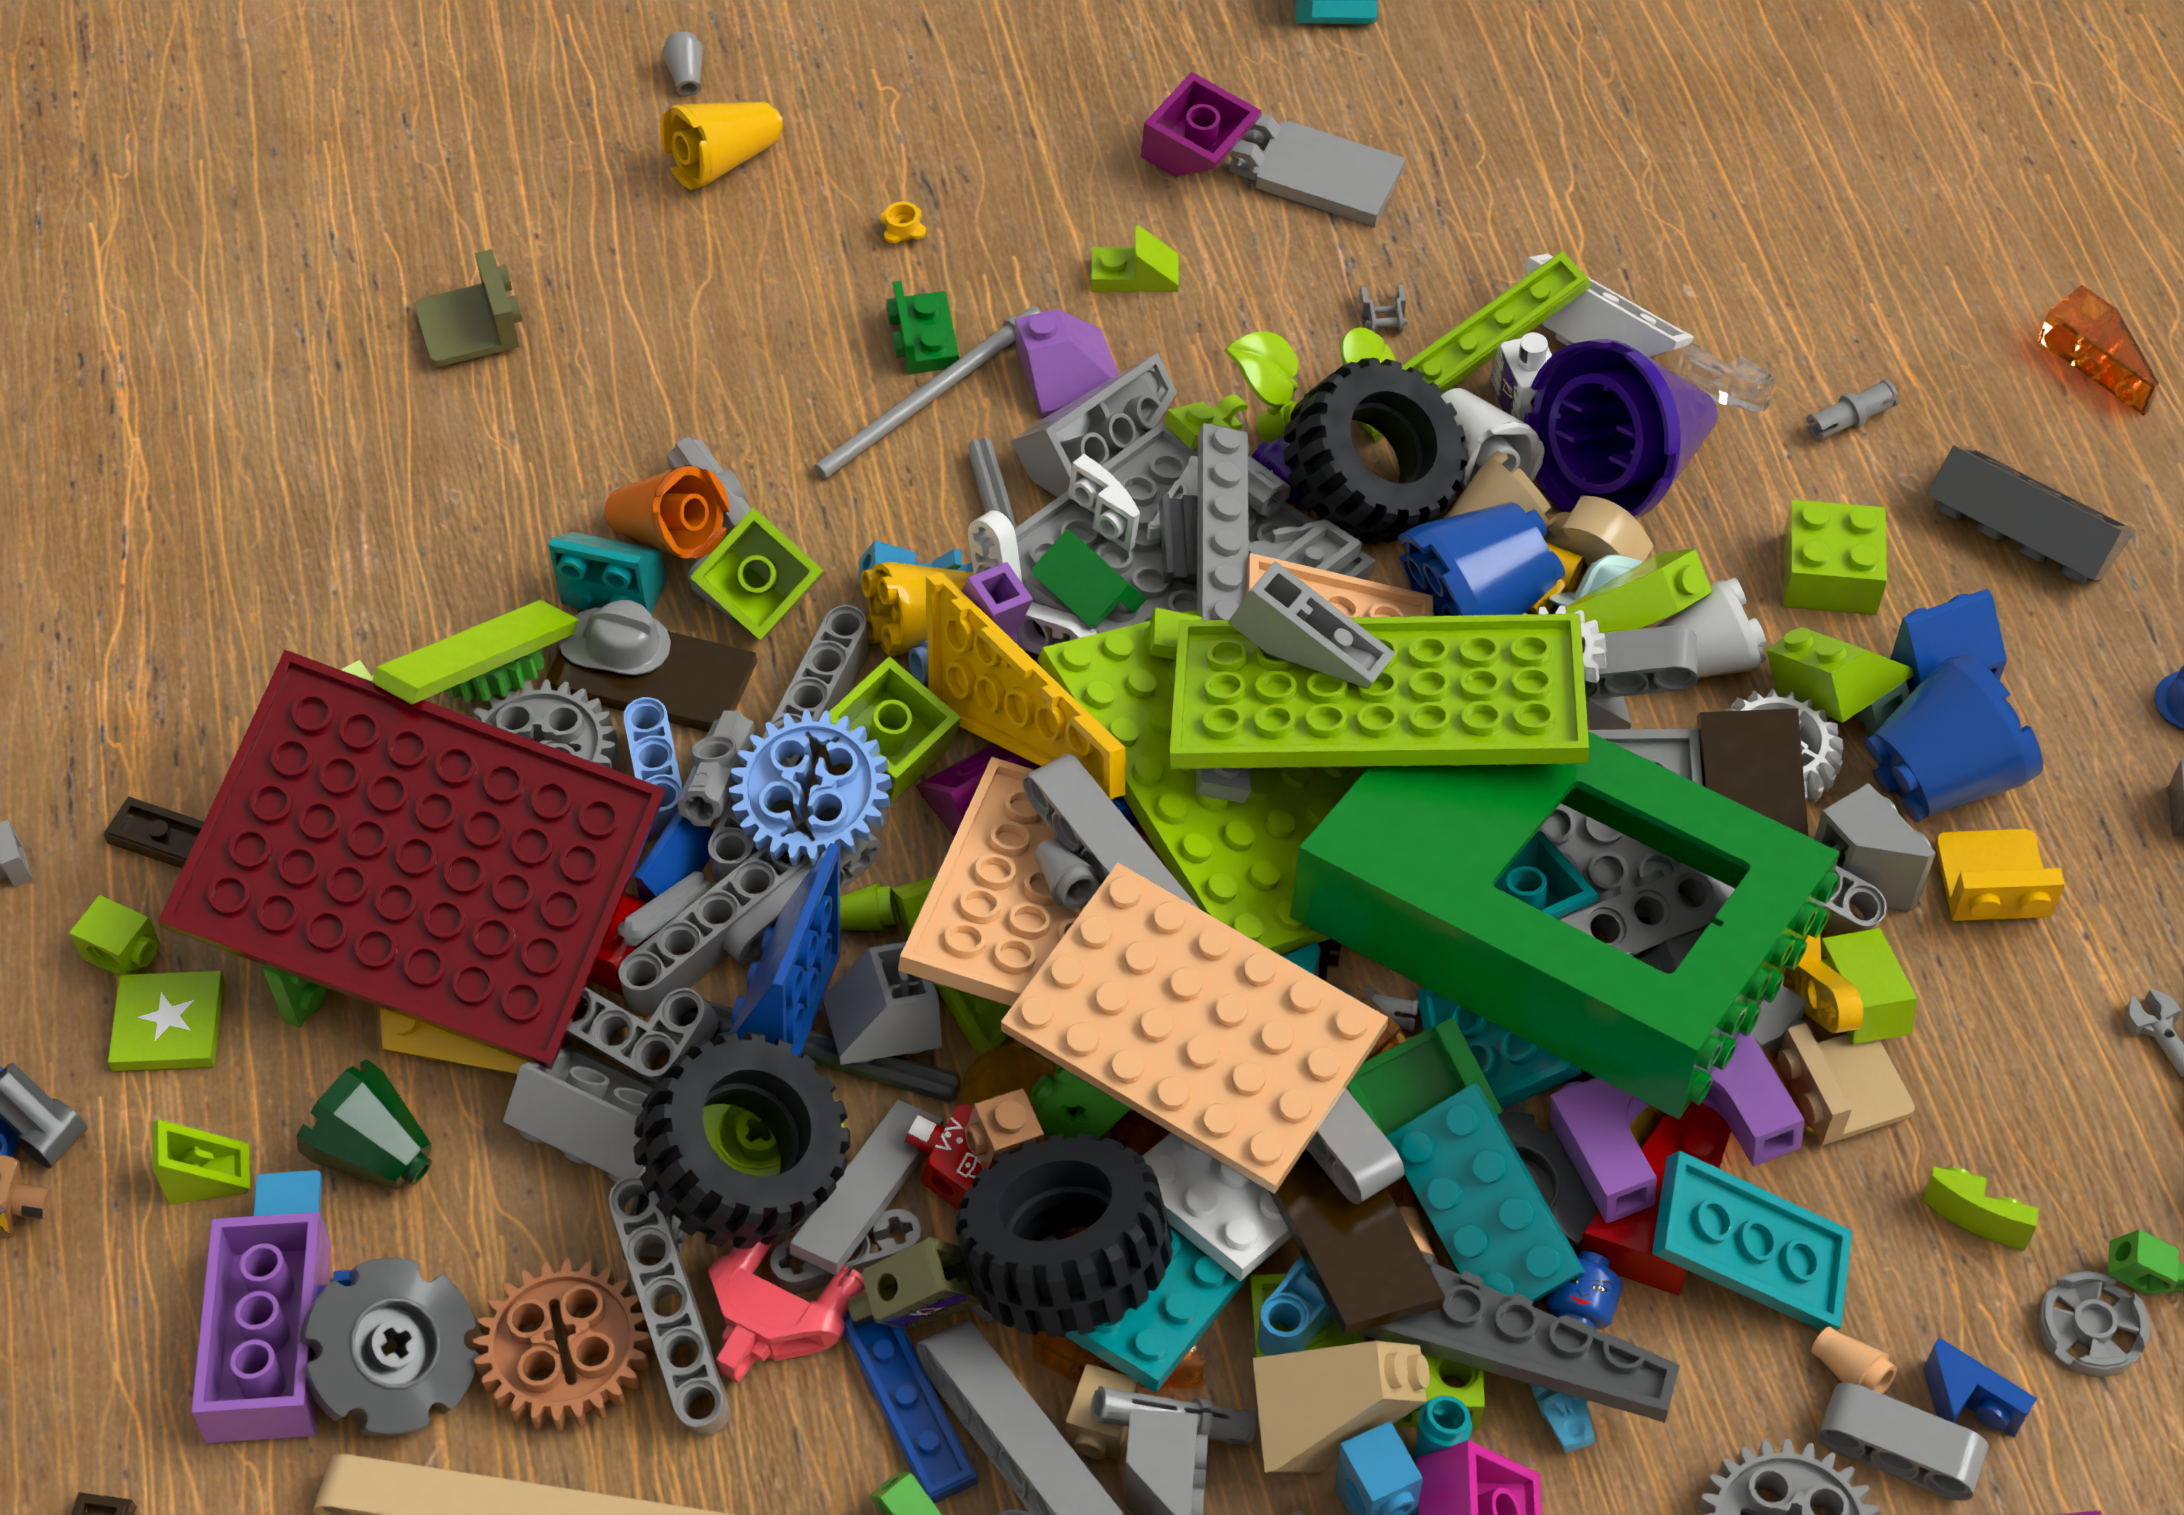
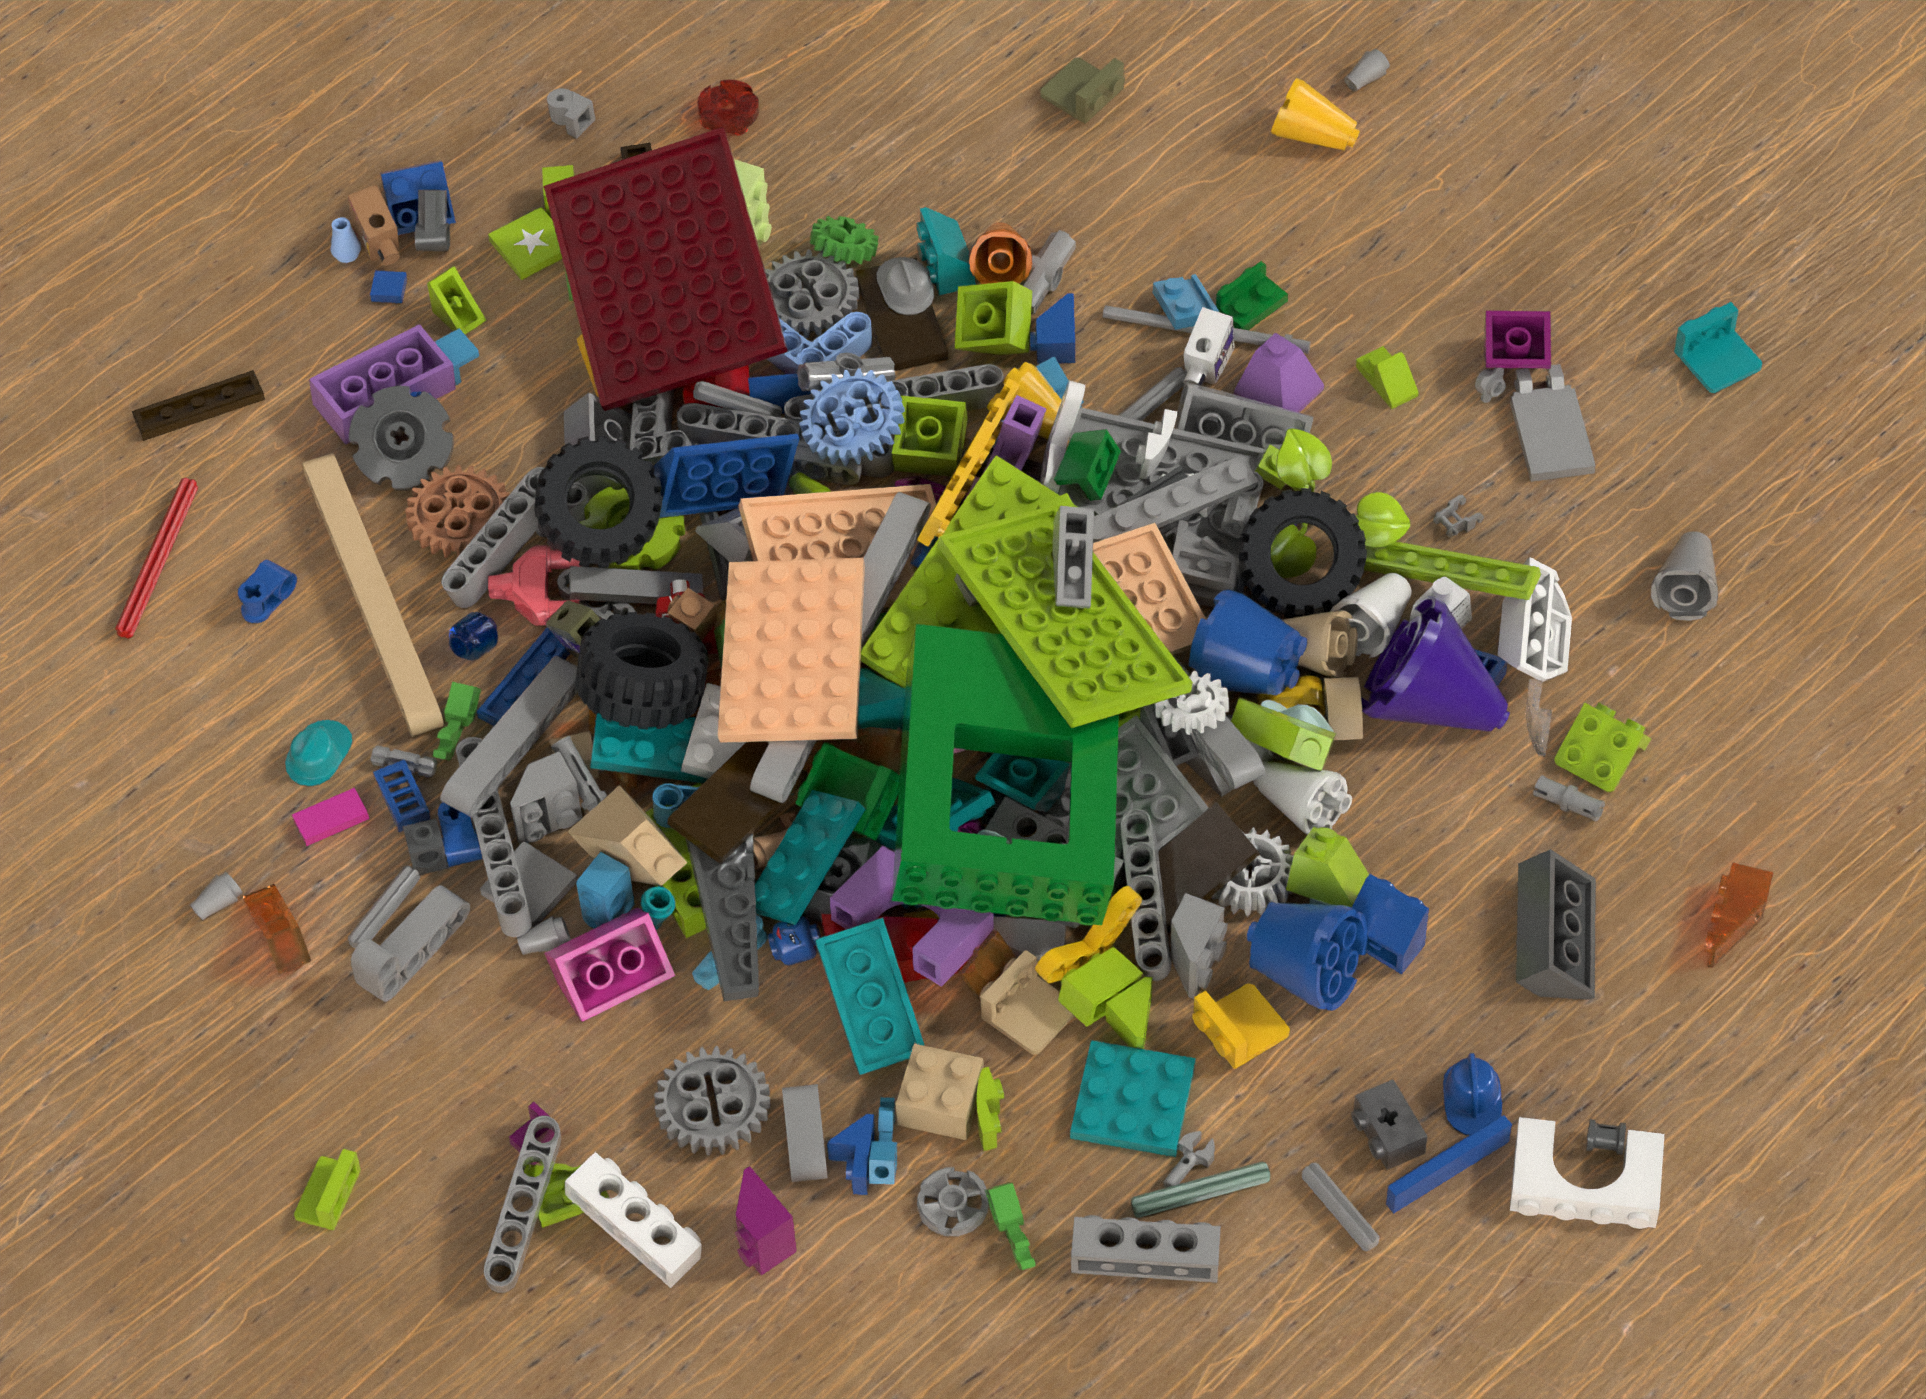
camera: 60 degrees right, 0 degrees up
dark green cone [297,1059,432,1190] -> none
lime tile [372,599,579,704] -> none
yellow plate [880,202,926,243] -> none
light grey cone [1034,839,1099,909] -> none
lime brick [1783,499,1887,615] -> none
light nougat cone [1811,1327,1897,1394] -> none
none -> blue tile [370,270,407,303]
none -> clear blue head [449,612,498,661]
none -> clear red plate [697,79,759,136]
none -> dark azure piece [869,1097,898,1184]
none -> tan brick [896,1044,984,1140]
none -> blue slope [1030,293,1075,364]
none -> teal plate [1070,1040,1196,1157]
none -> lime slope [1106,977,1152,1049]
none -> dark azure plate [1152,274,1219,330]
none -> white torso [1183,307,1235,386]
none -> light grey plate [1475,368,1506,403]
none -> lime bracket [1554,702,1651,792]
none -> light grey cone [1651,531,1718,621]

